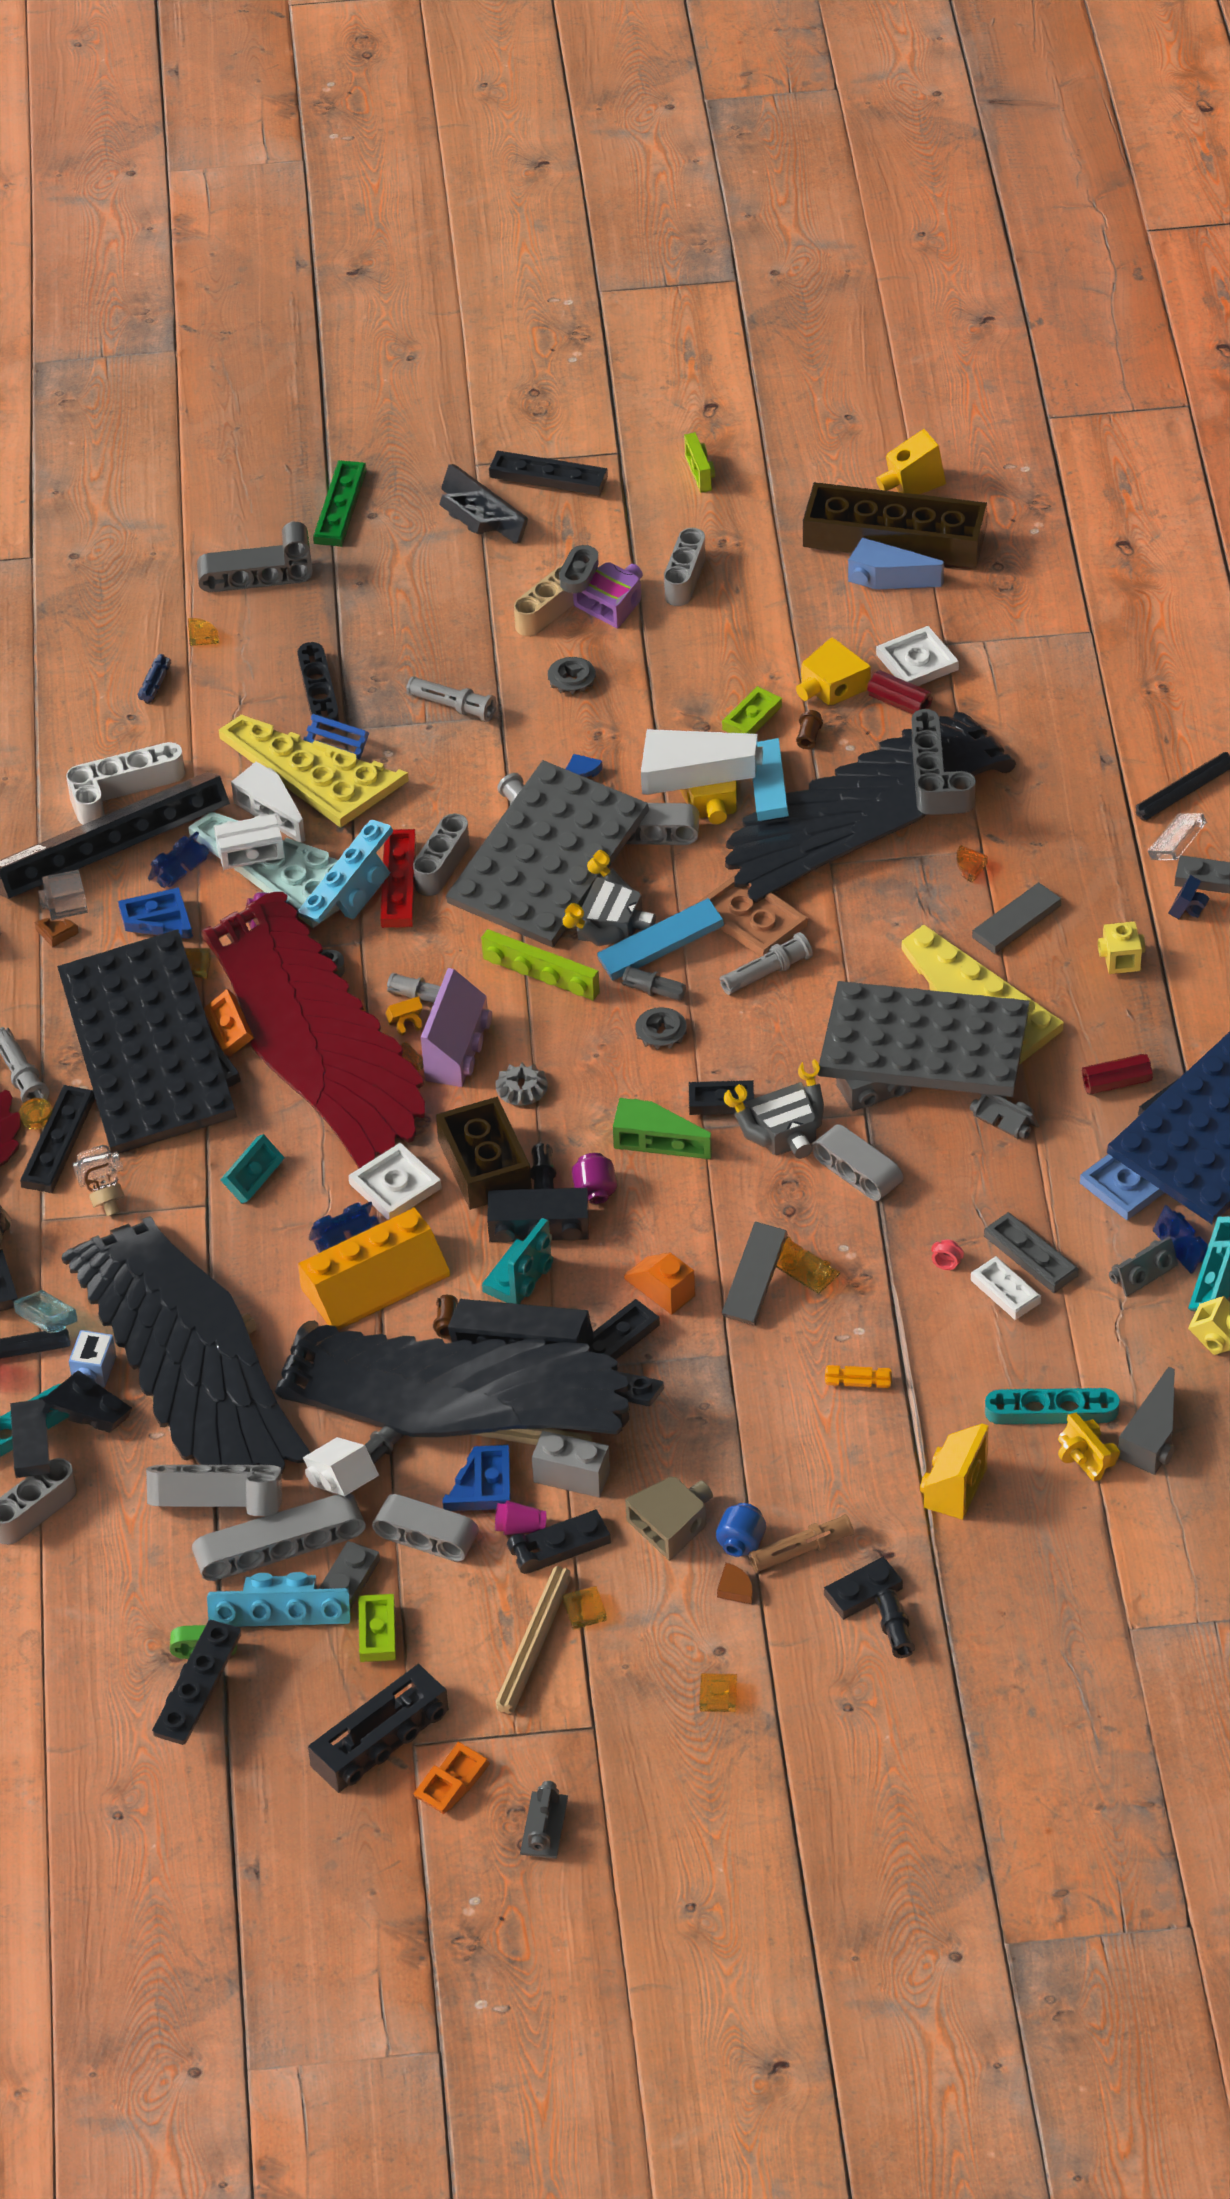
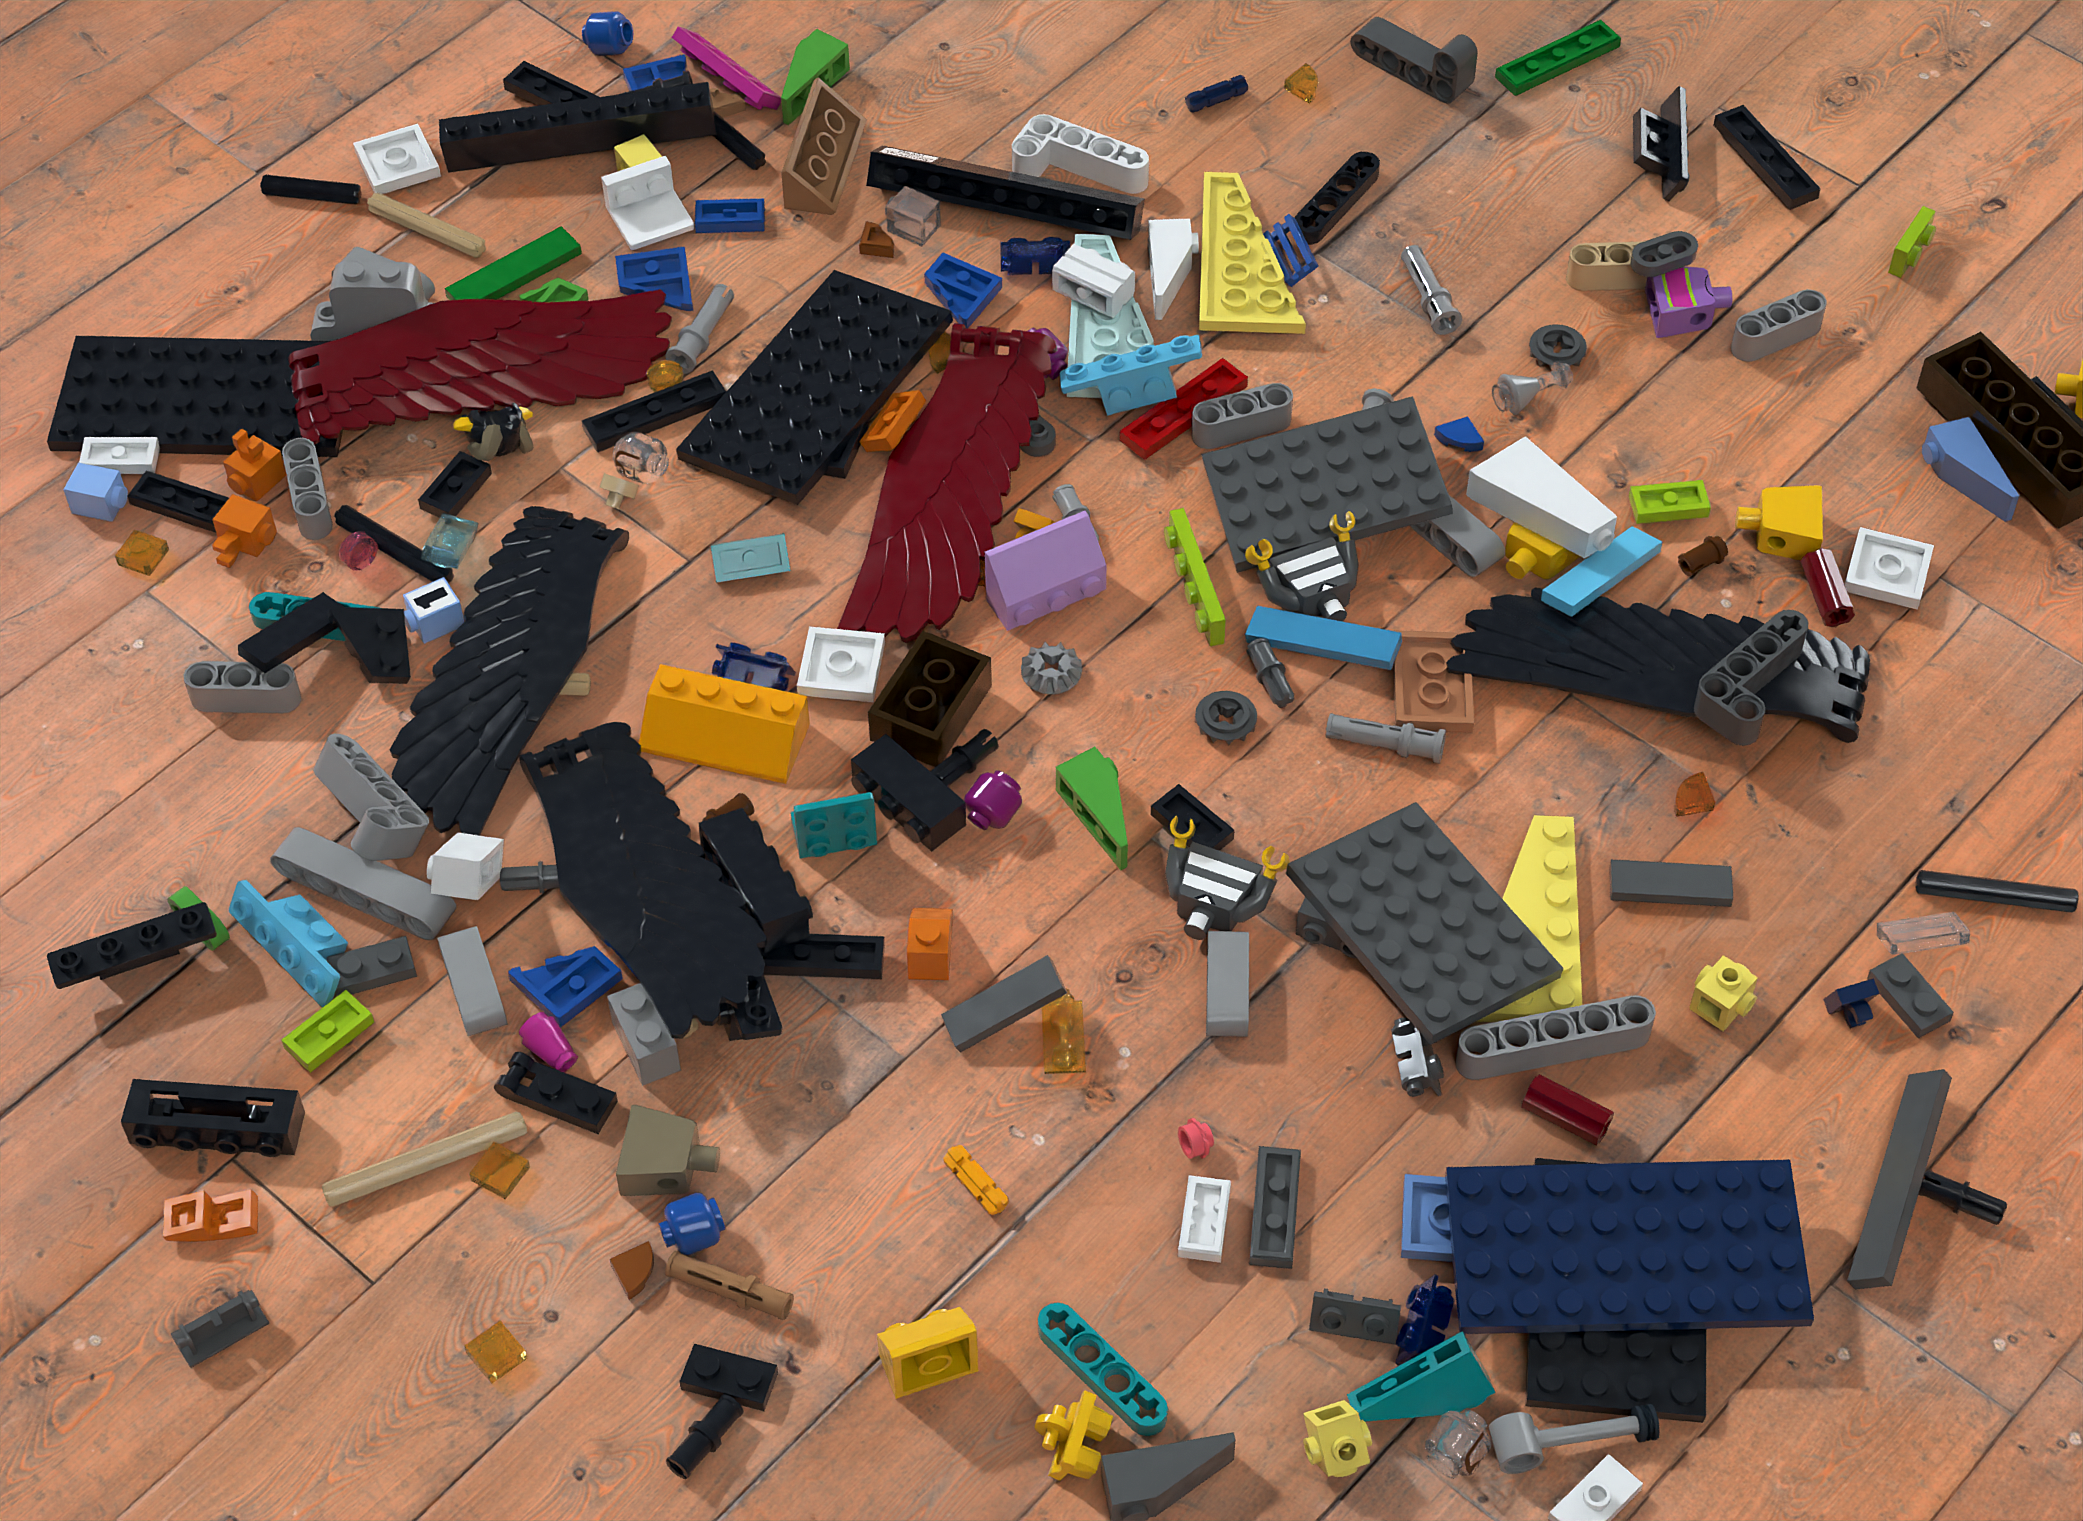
camera: 45 degrees right, 5 degrees up
none -> light grey beam [1455,995,1656,1080]
none -> piece [1492,362,1573,415]

